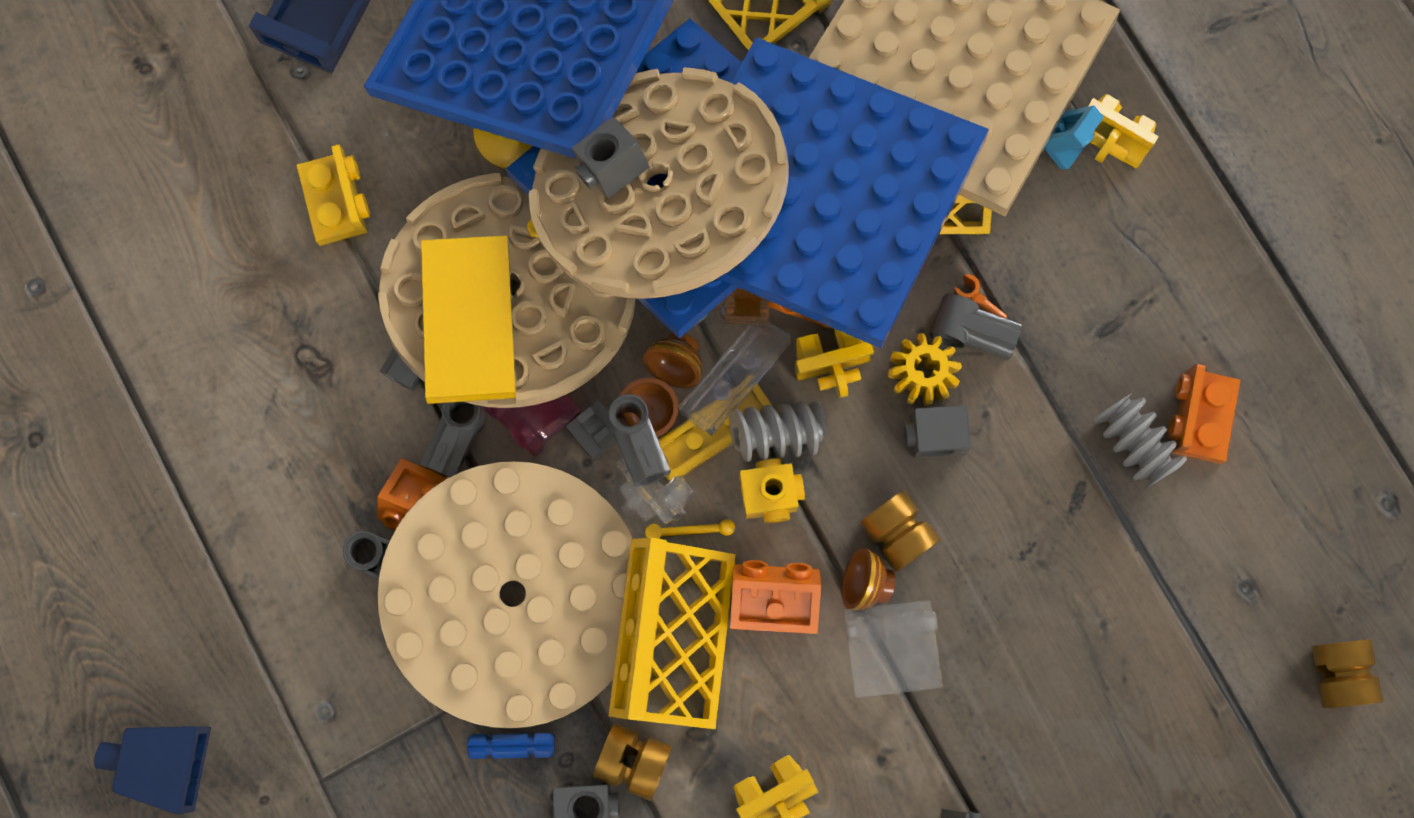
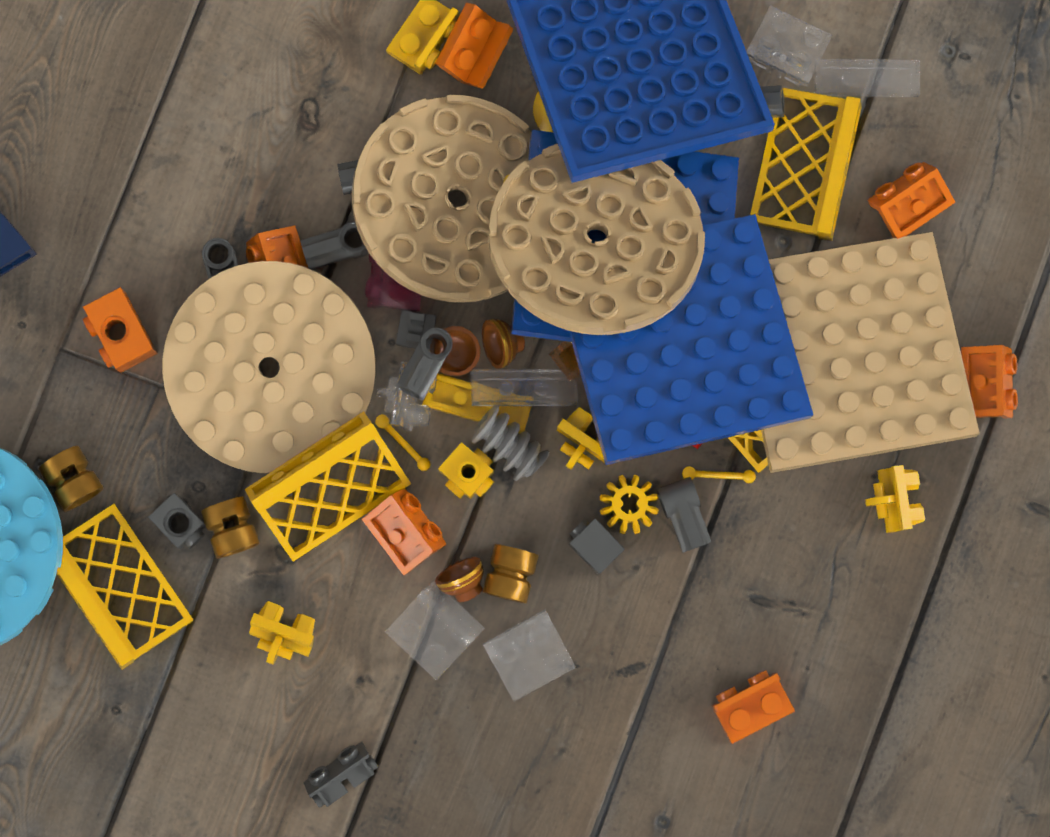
camera: 45 degrees right, 5 degrees up
yellow tile [421,235,516,404] -> none
blue axle [467,733,555,759] -> none
dark grey brick [572,116,650,199] -> none
orange hand [954,274,1007,319] -> none
dark azure bracket [1044,105,1104,170] -> none
light grey piece [1093,393,1187,489] -> none
none -> orange brick [82,287,158,373]
none -> orange bracket [435,2,514,89]
none -> clear hinge [483,610,576,702]
none -> yellow hinge [682,466,756,483]

